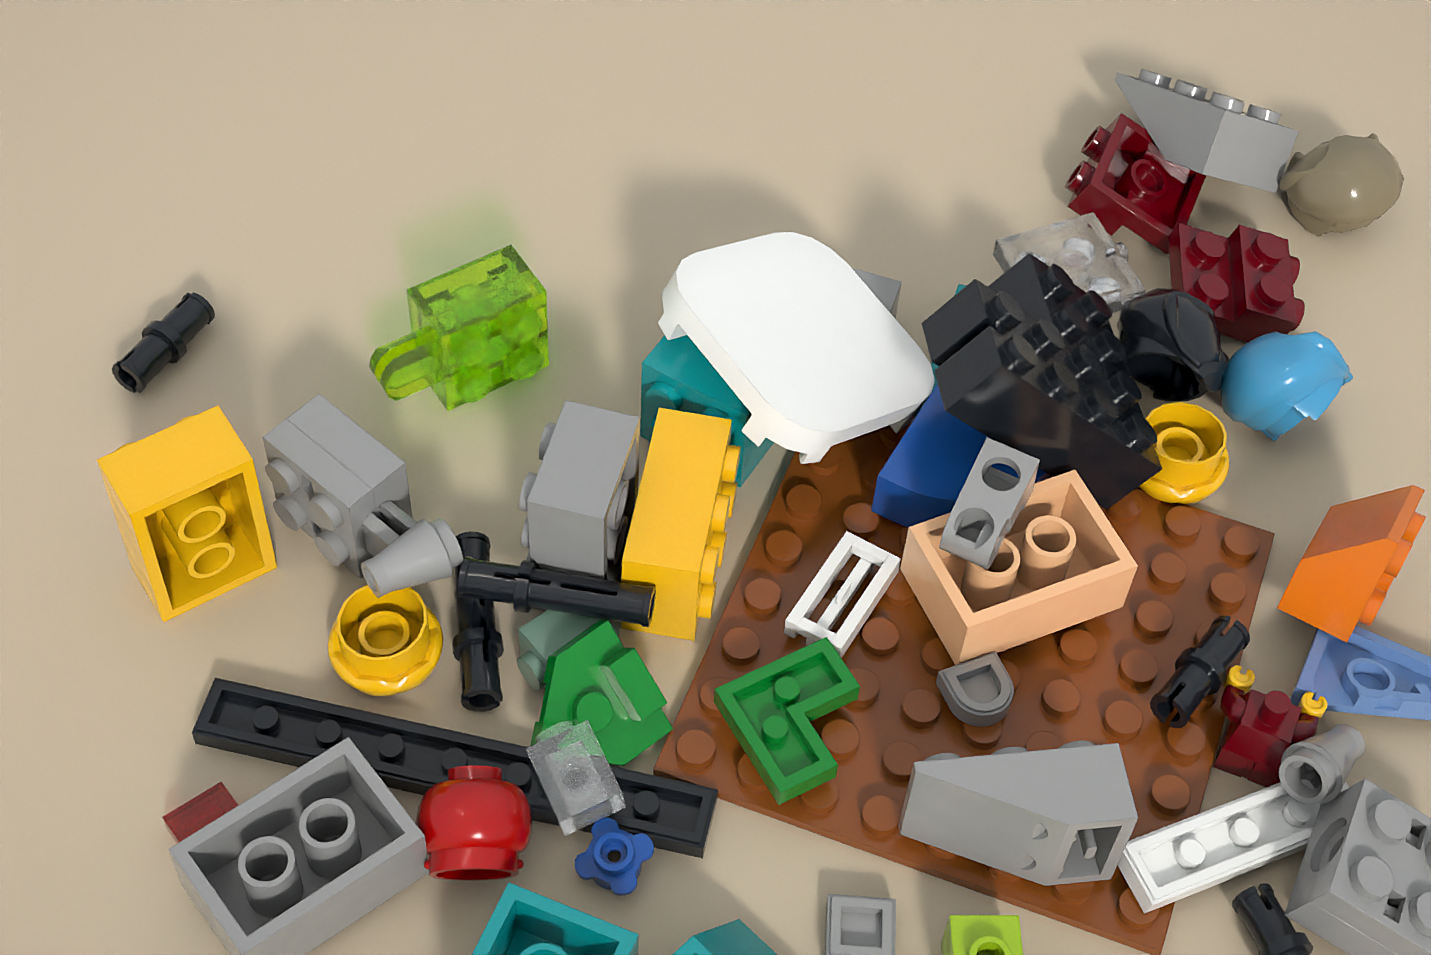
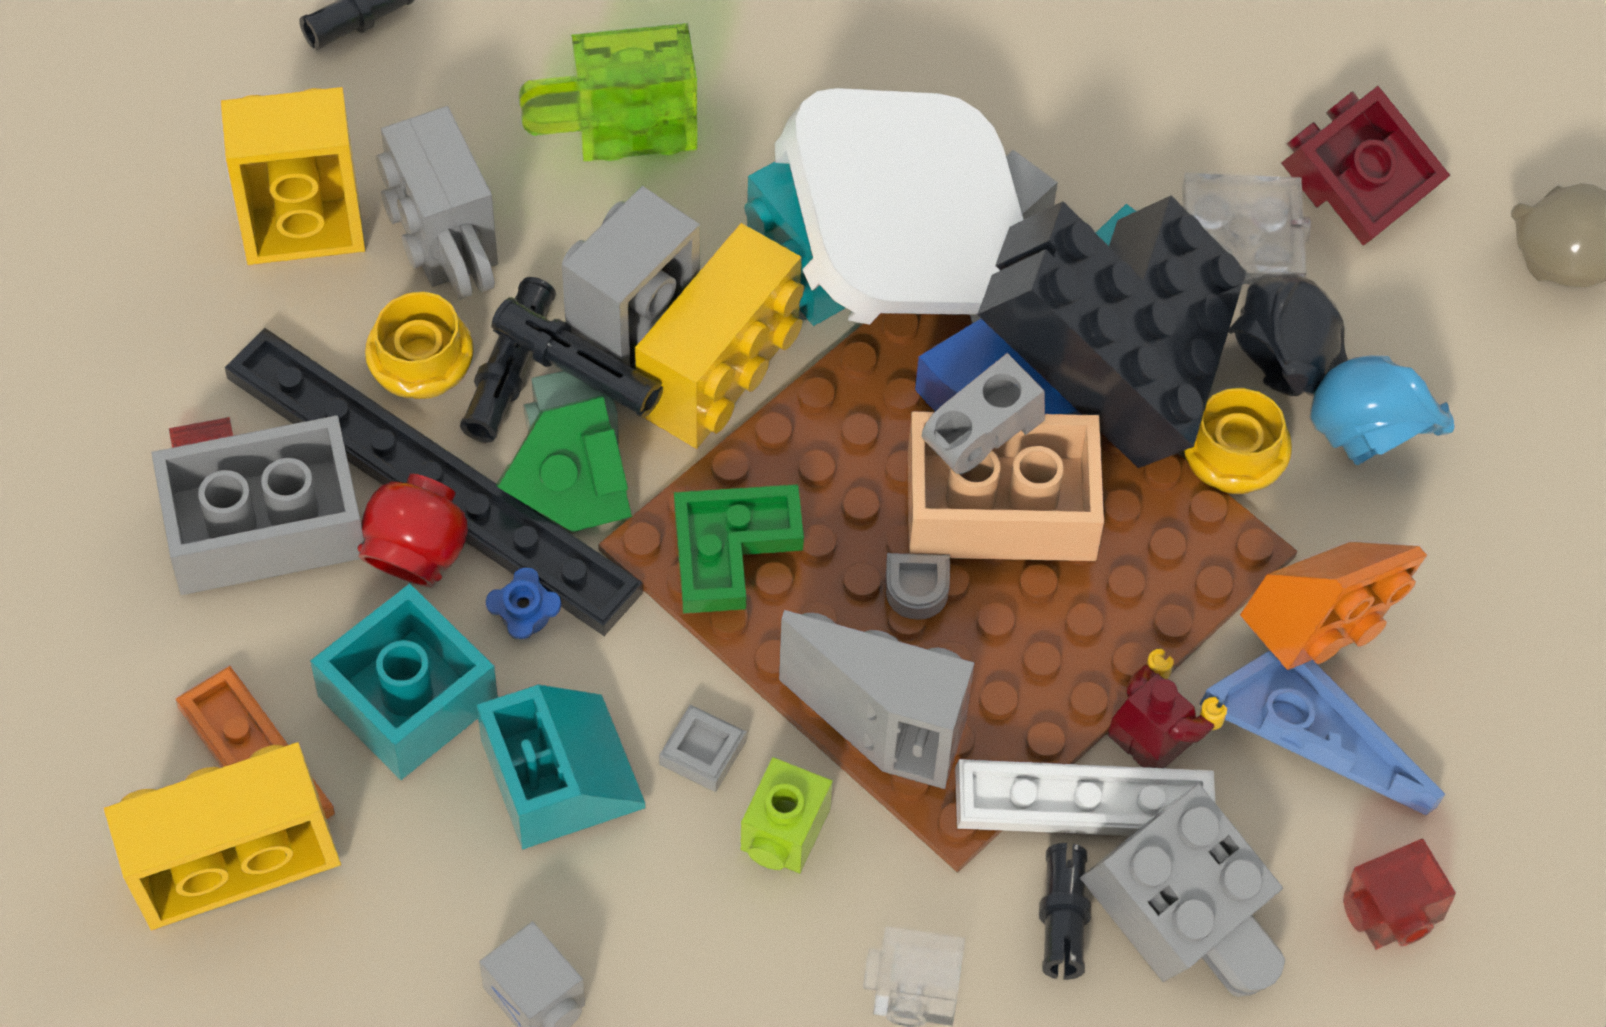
camera: 25 degrees right, 5 degrees up
light grey cone [361,518,463,598] -> none
clear brick [526,720,626,837] -> none
white tile [784,531,901,658] -> none
light grey slope [1115,69,1299,193] -> none
black pin [1150,616,1250,728] -> none
dark red plate [1168,223,1305,342] -> none
light grey cone [1279,724,1365,804] -> none

